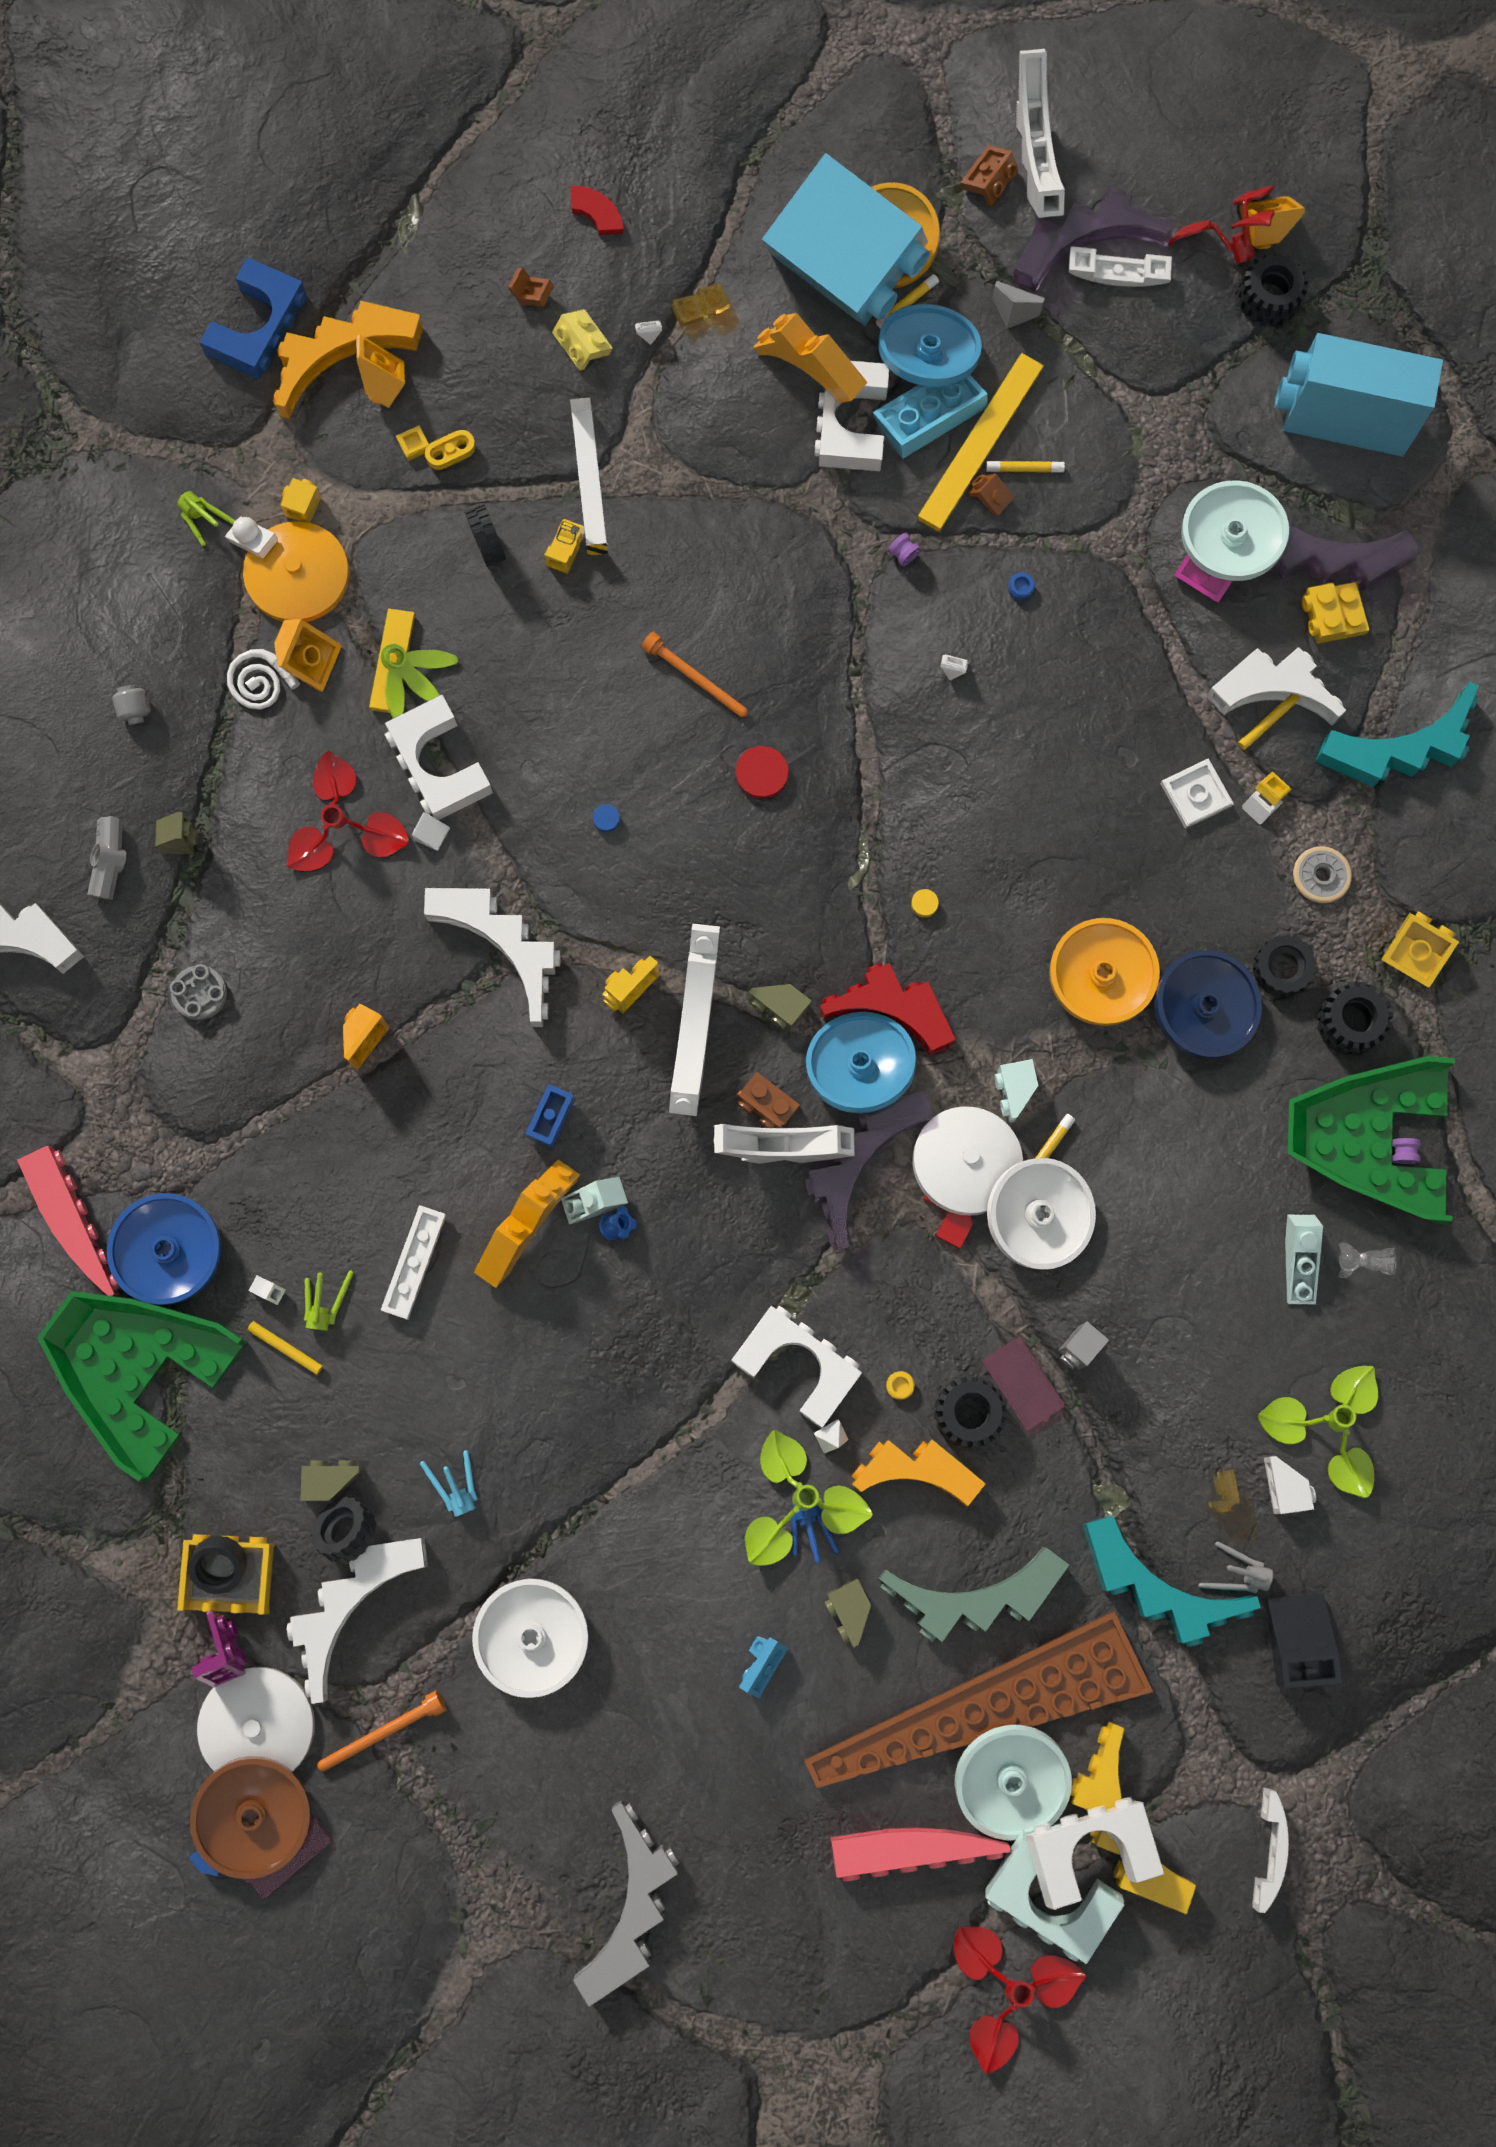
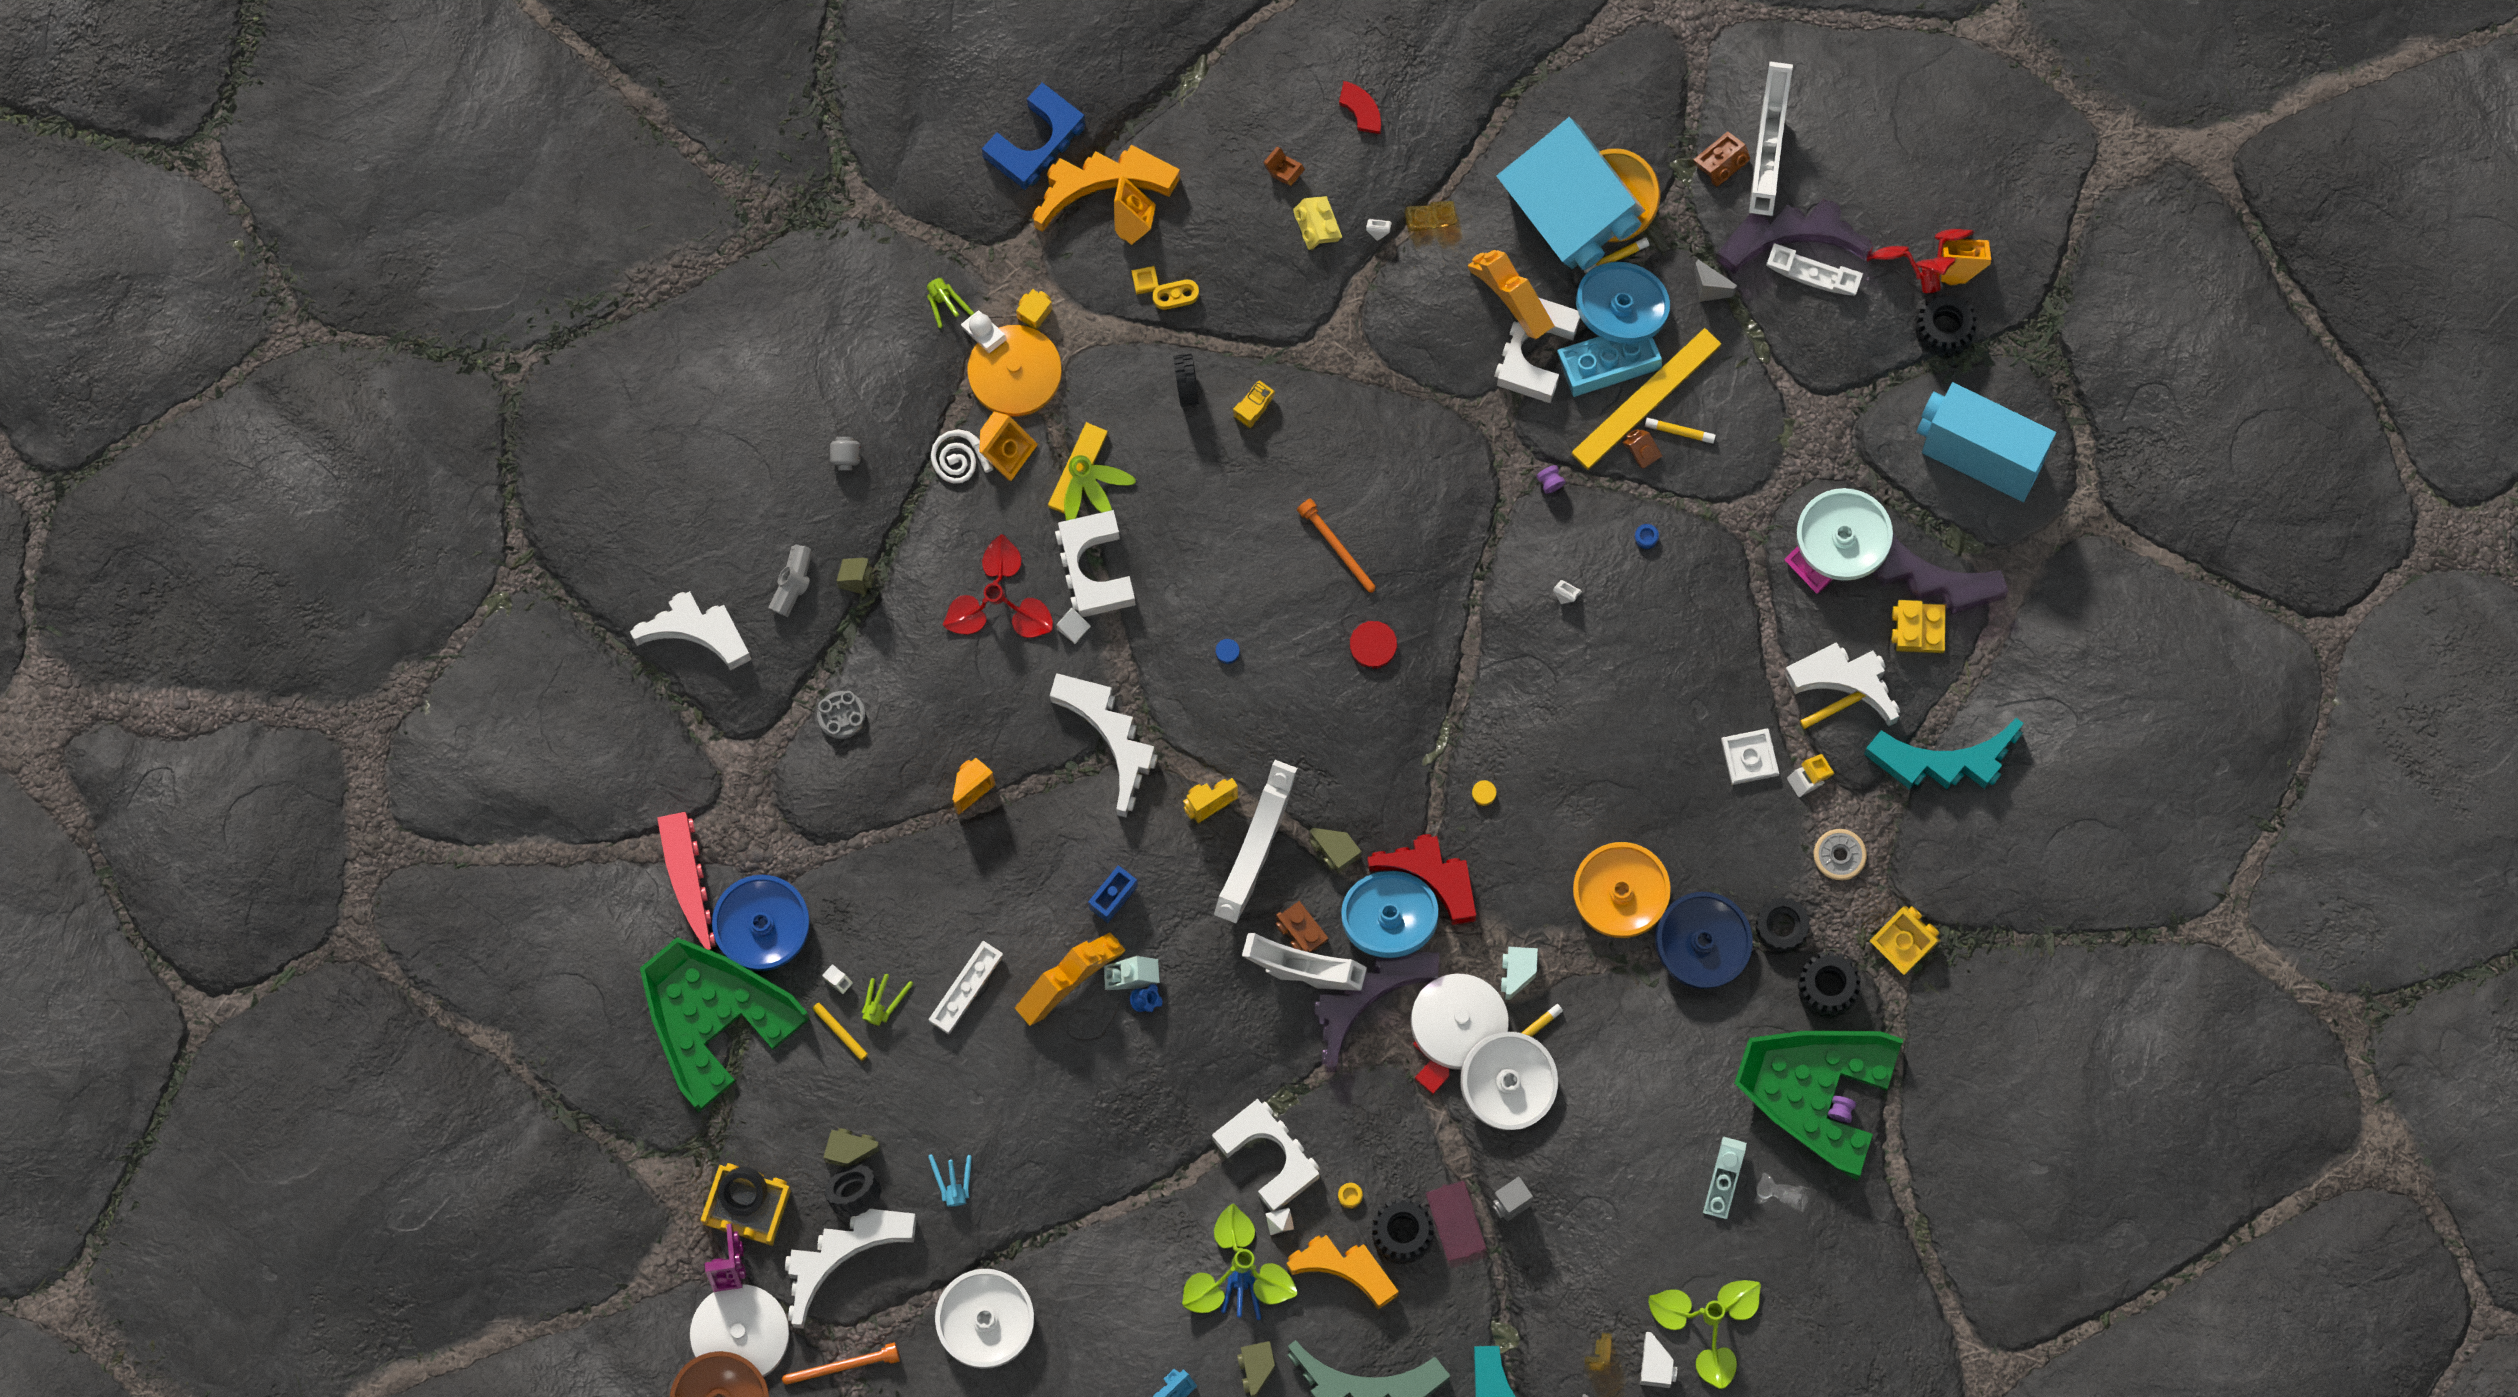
camera: 20 degrees right, 5 degrees down
white sticker [570,398,608,556] -> none

